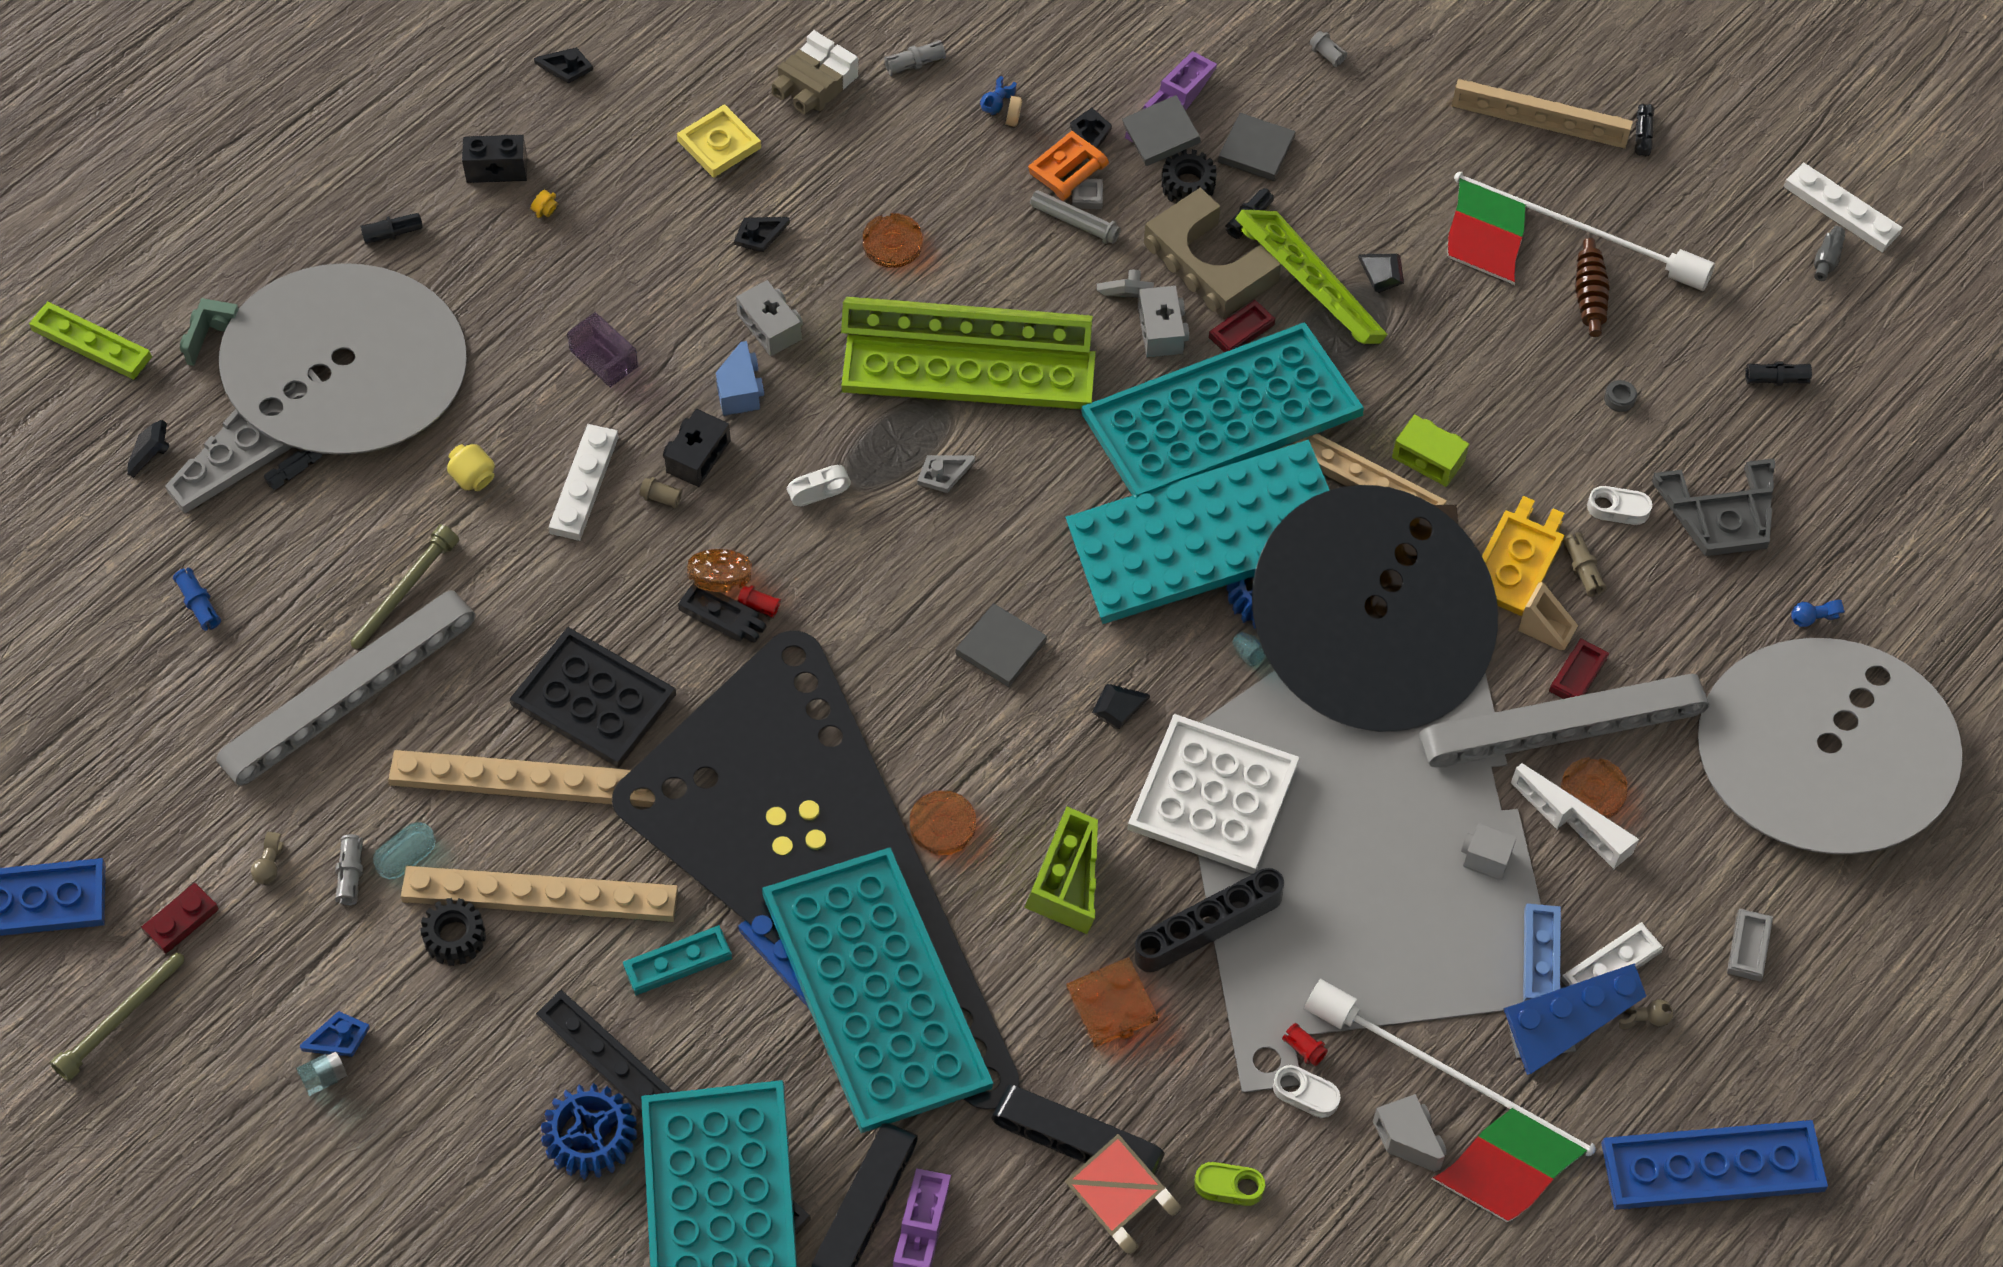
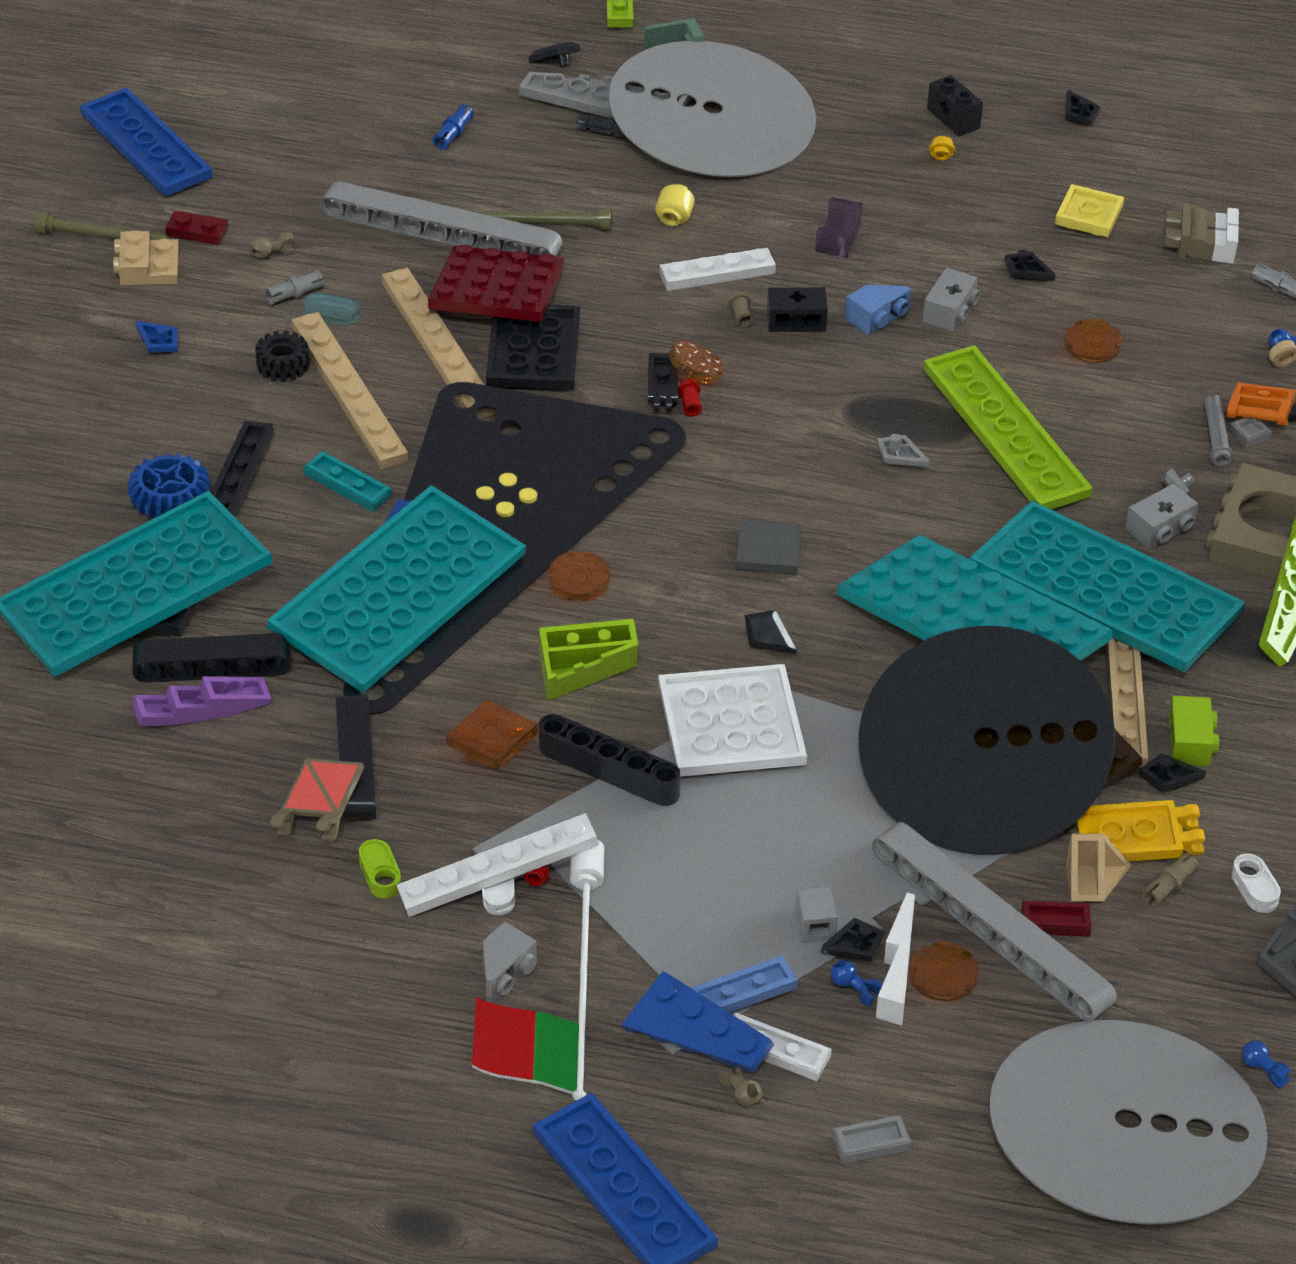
camera: 60 degrees right, 15 degrees down
clear light blue piece [296,1052,347,1096] -> none
black axle [360,213,423,245] -> none
white piece [787,465,851,506] -> none
lime brick [841,297,1093,353] -> none
dark red tile [1208,300,1276,352] -> none
none -> tan plate [113,230,179,285]
none -> white plate [397,813,599,917]
none -> dark red plate [428,244,564,322]
none -> black piece [821,918,885,961]
none -> blue arm [831,960,883,1006]
none -> black piece [1139,753,1206,792]

